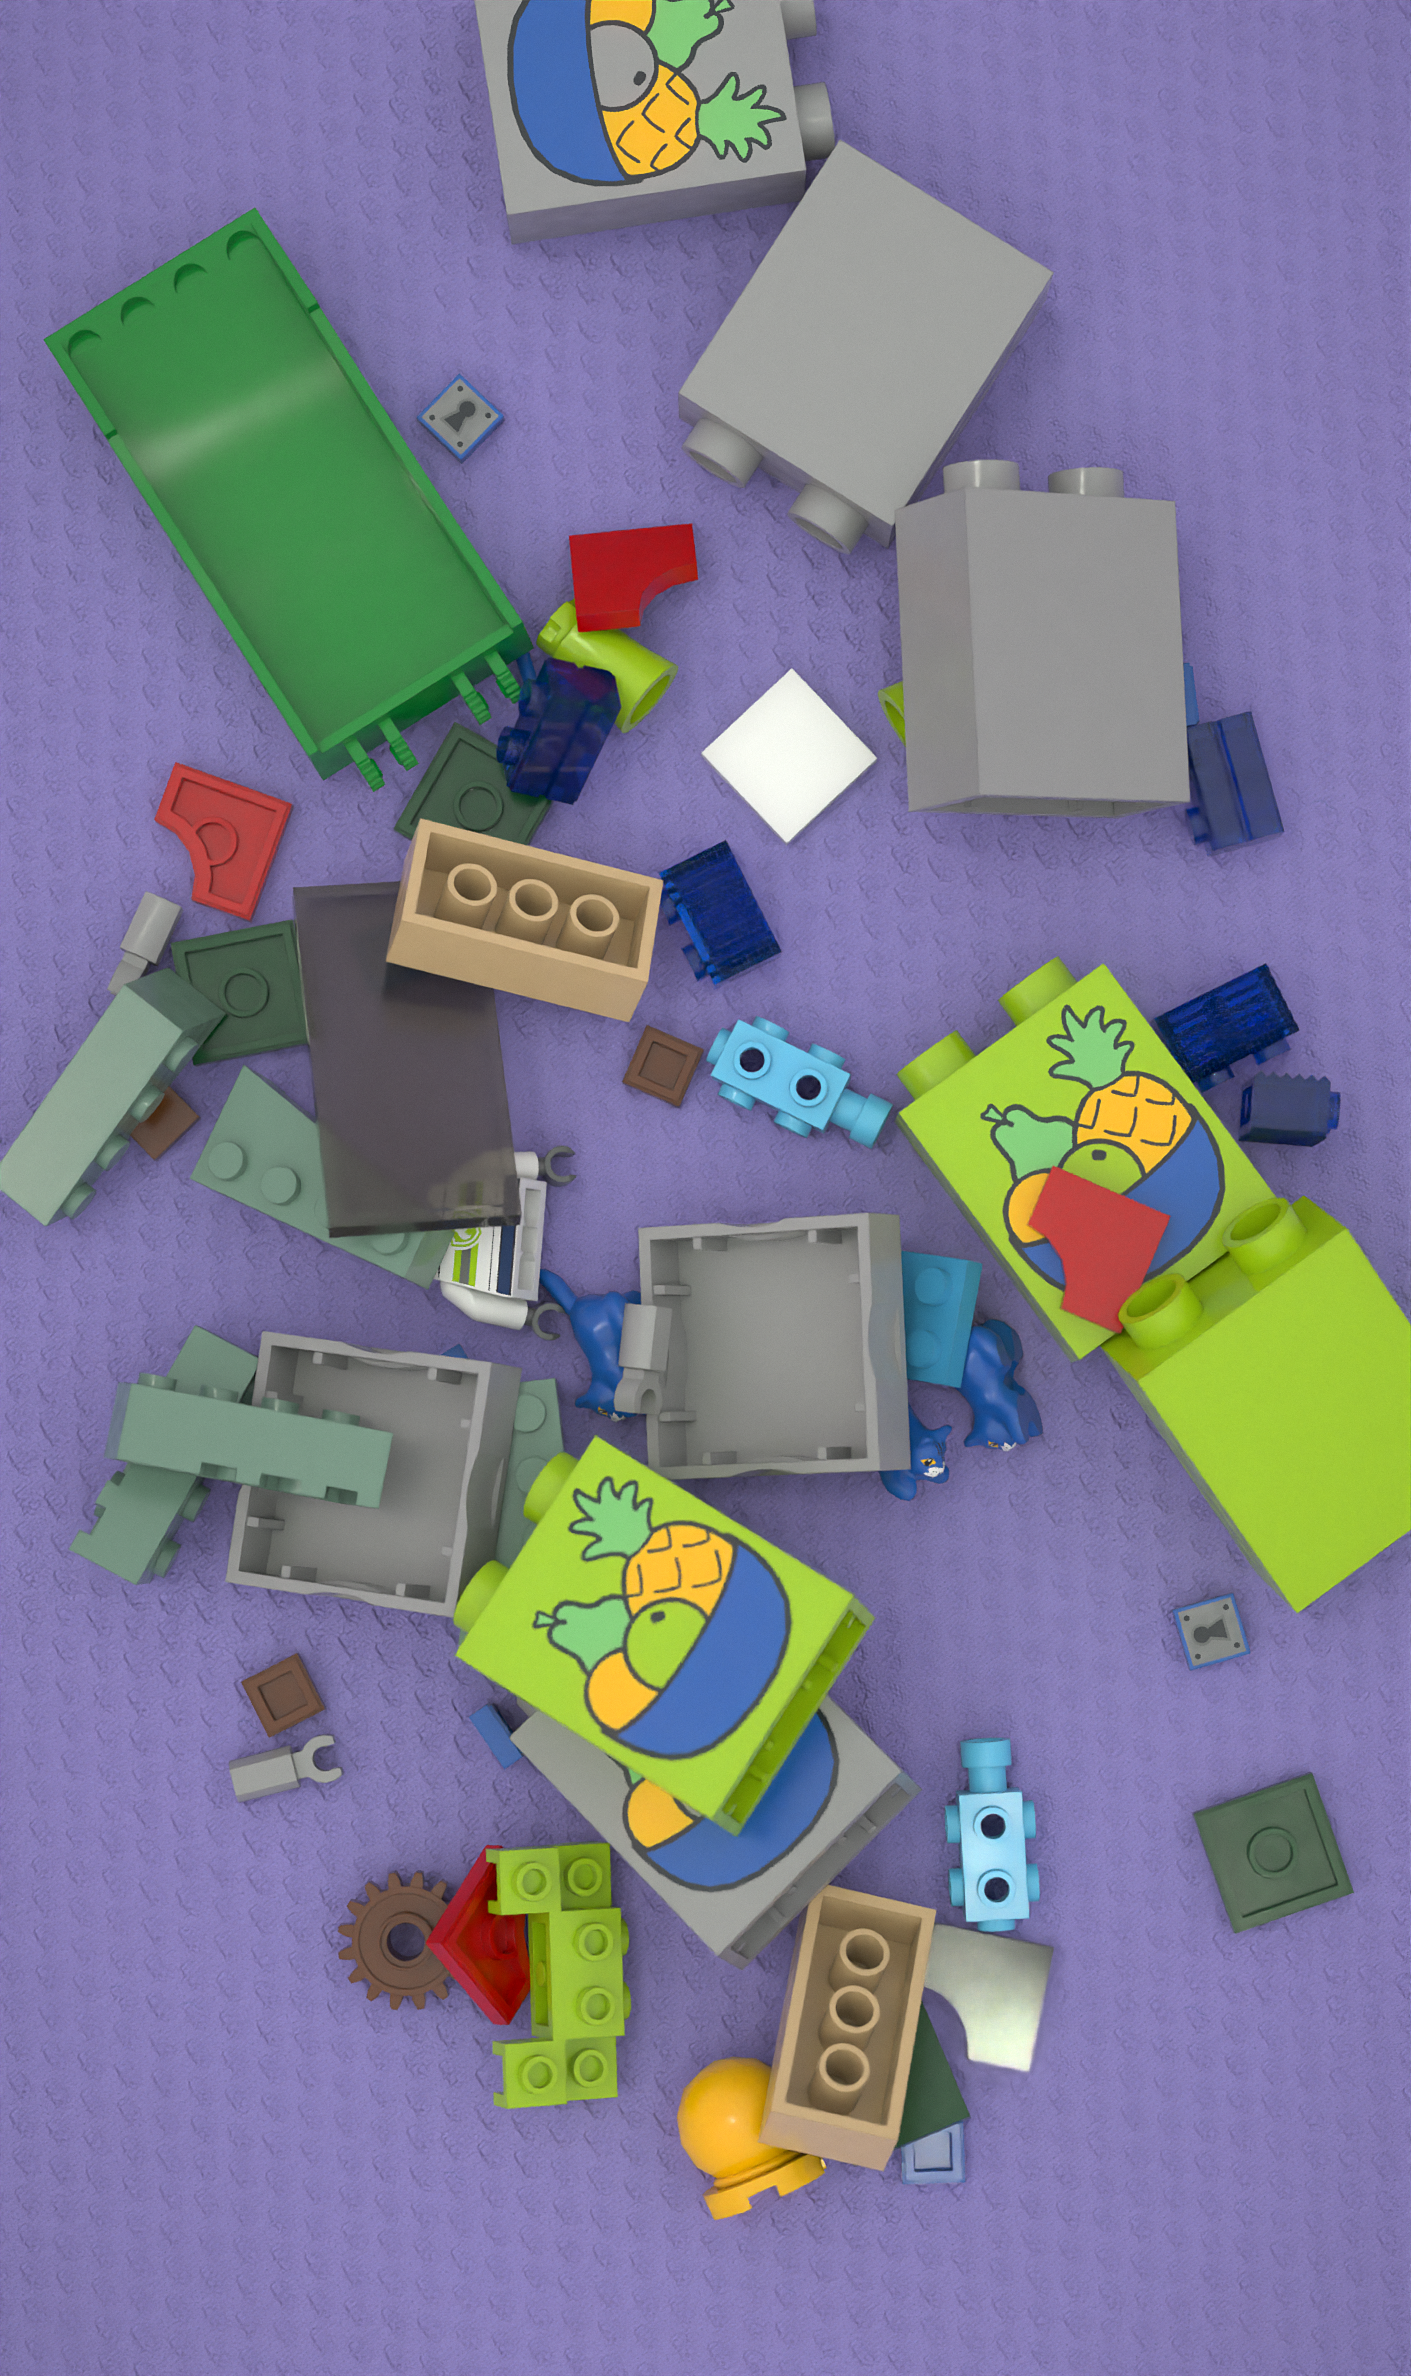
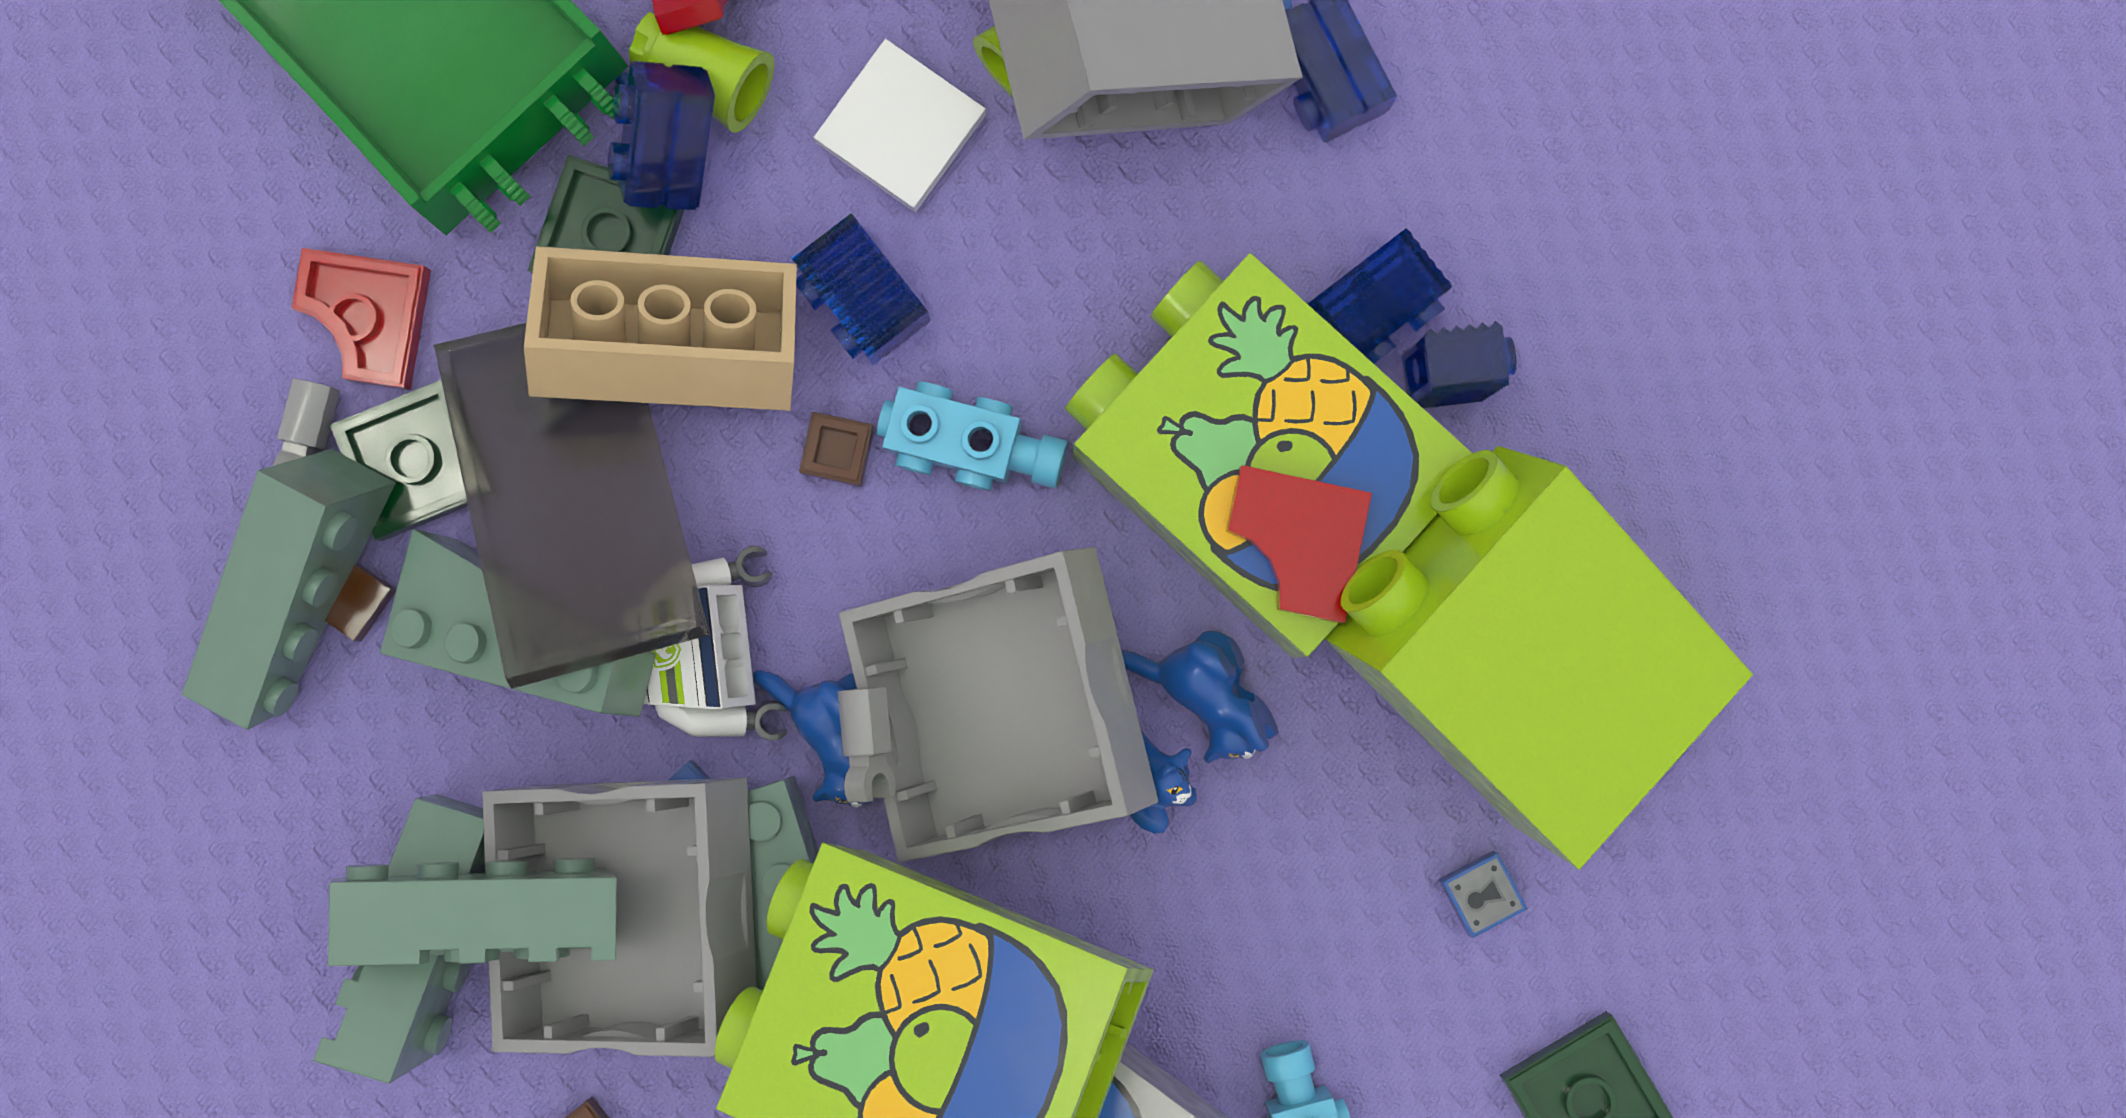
camera: 15 degrees left, 0 degrees up
dark azure plate [901,1251,983,1388] -> none

